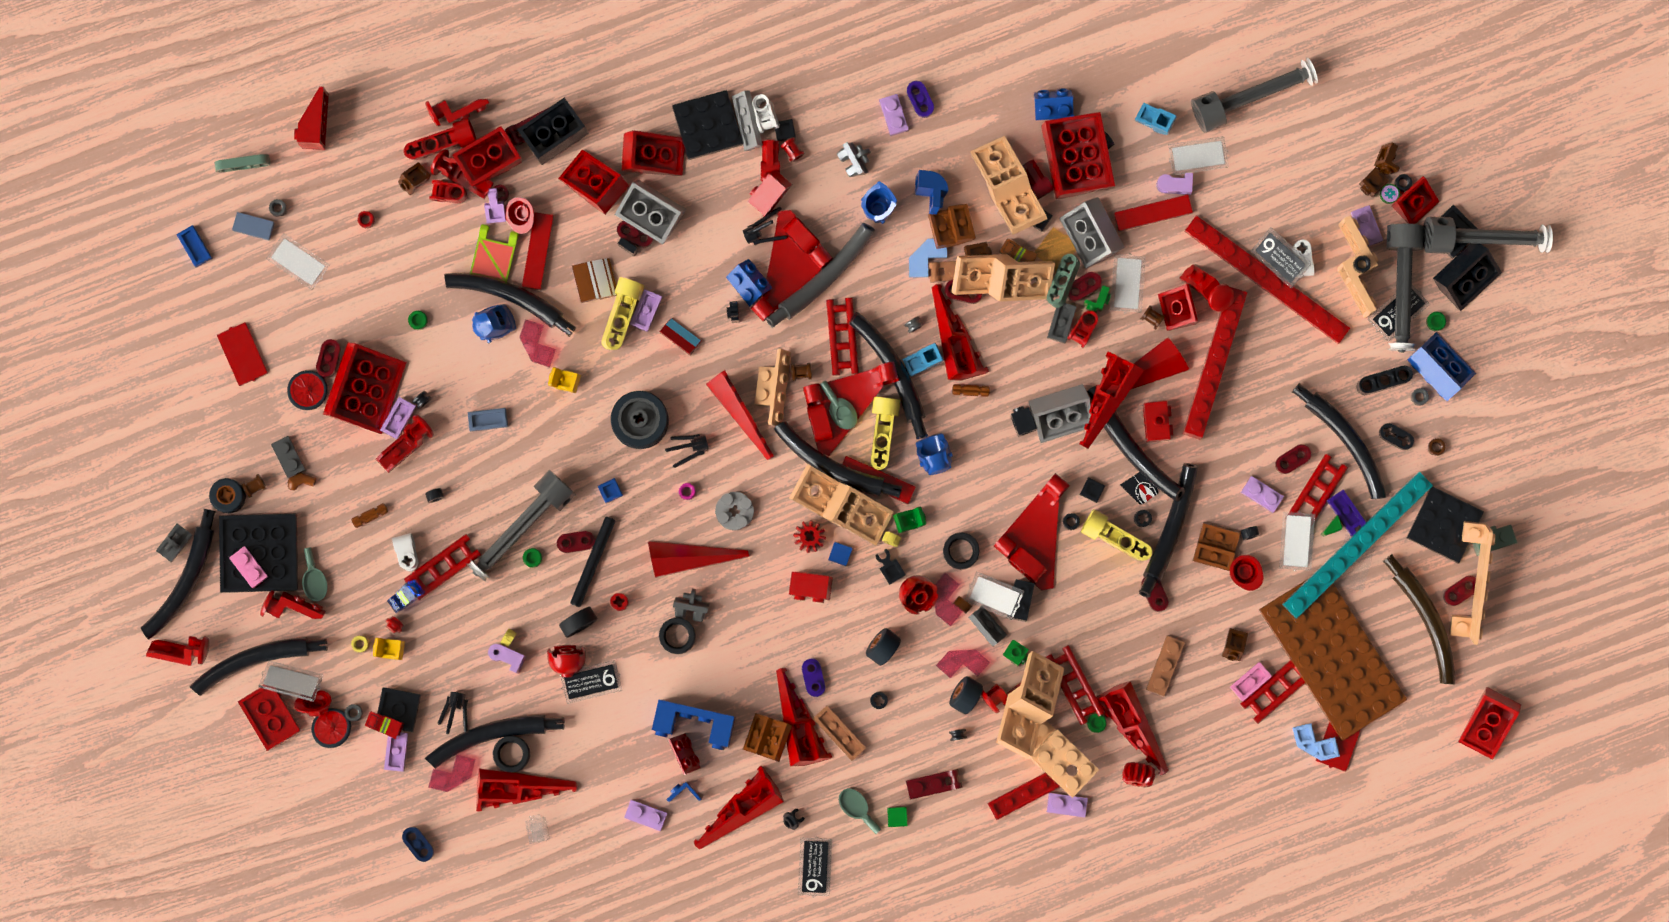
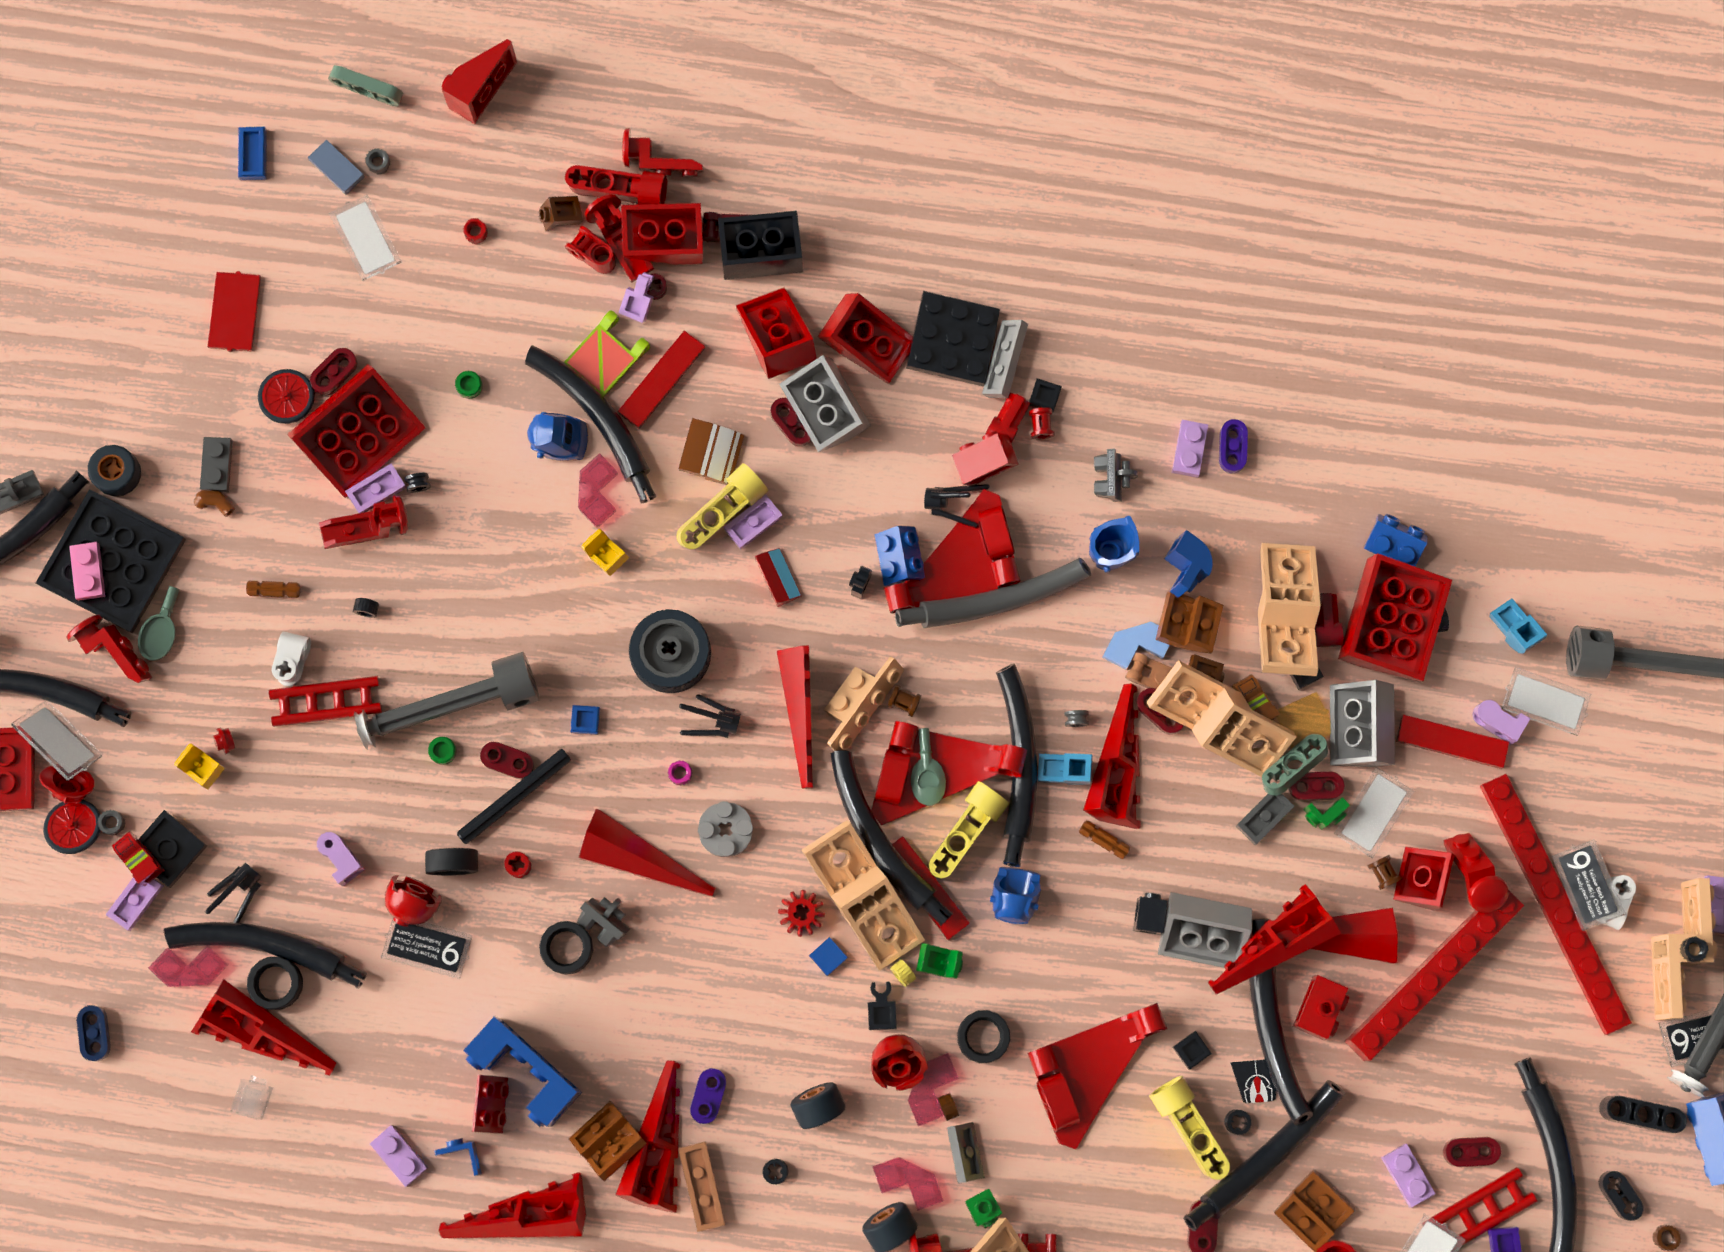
camera: 20 degrees right, 5 degrees down
reddish brown bush [241,474,267,498] -> none
light yellow axle [351,635,369,653] -> none
clear blue leg [387,579,425,614] -> none
sand blue tile [467,408,508,432] -> none
light yellow axle [500,628,517,647] -> none
piece [505,197,534,234] -> none
black tile [617,238,638,256] -> none
white piece [752,94,779,134] -> none
red brick [789,572,833,603] -> none
red bar [826,298,859,376] -> none
clear piece [965,571,1024,620] -> none
black brick [1007,579,1035,622] -> none
black axle [1062,513,1080,531] -> none
red piece [1067,311,1098,348] -> none
black axle [1241,526,1260,540] -> none
dark grey axle [1411,388,1429,406] -> none

